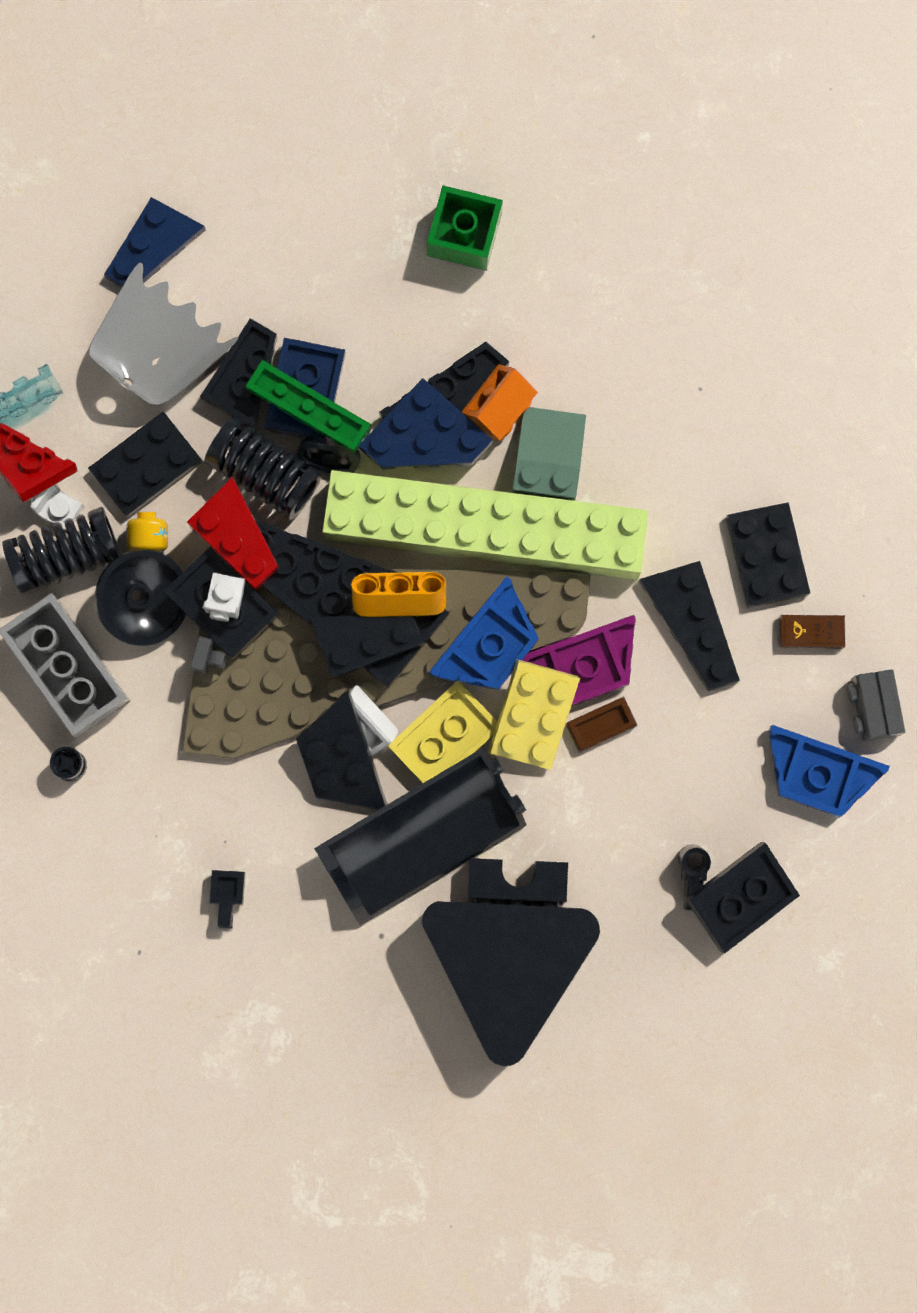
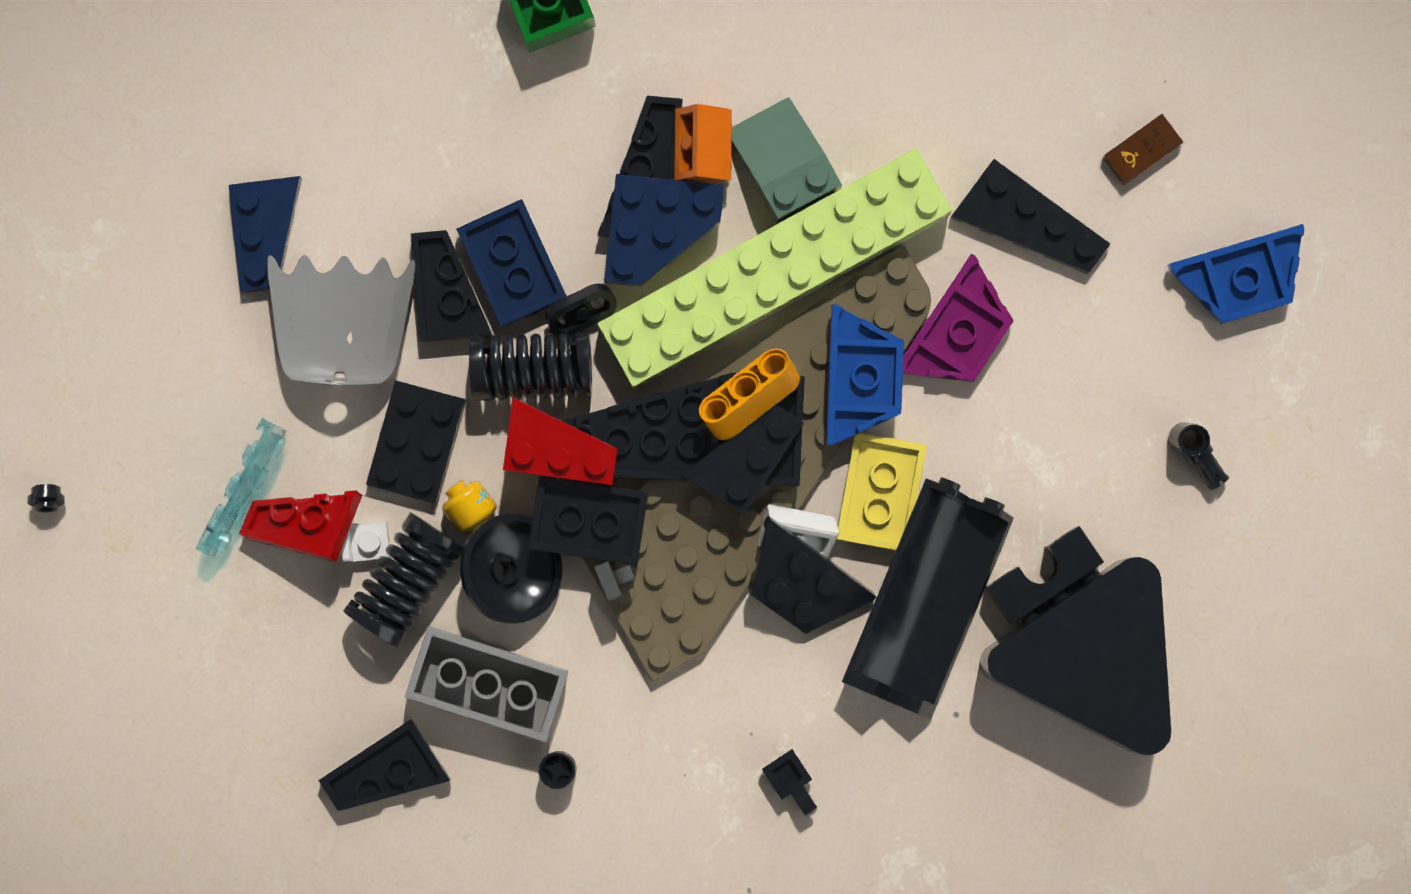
camera: 30 degrees left, 5 degrees up
white bracket [203,573,246,622] -> none
green hinge [245,360,371,453] -> none
light yellow plate [488,659,580,770] -> none
reddish brown tile [565,696,637,753] -> none
black plate [685,842,800,953] -> none
black plate [726,502,810,608] -> none
dark grey brick [847,669,906,742] -> none

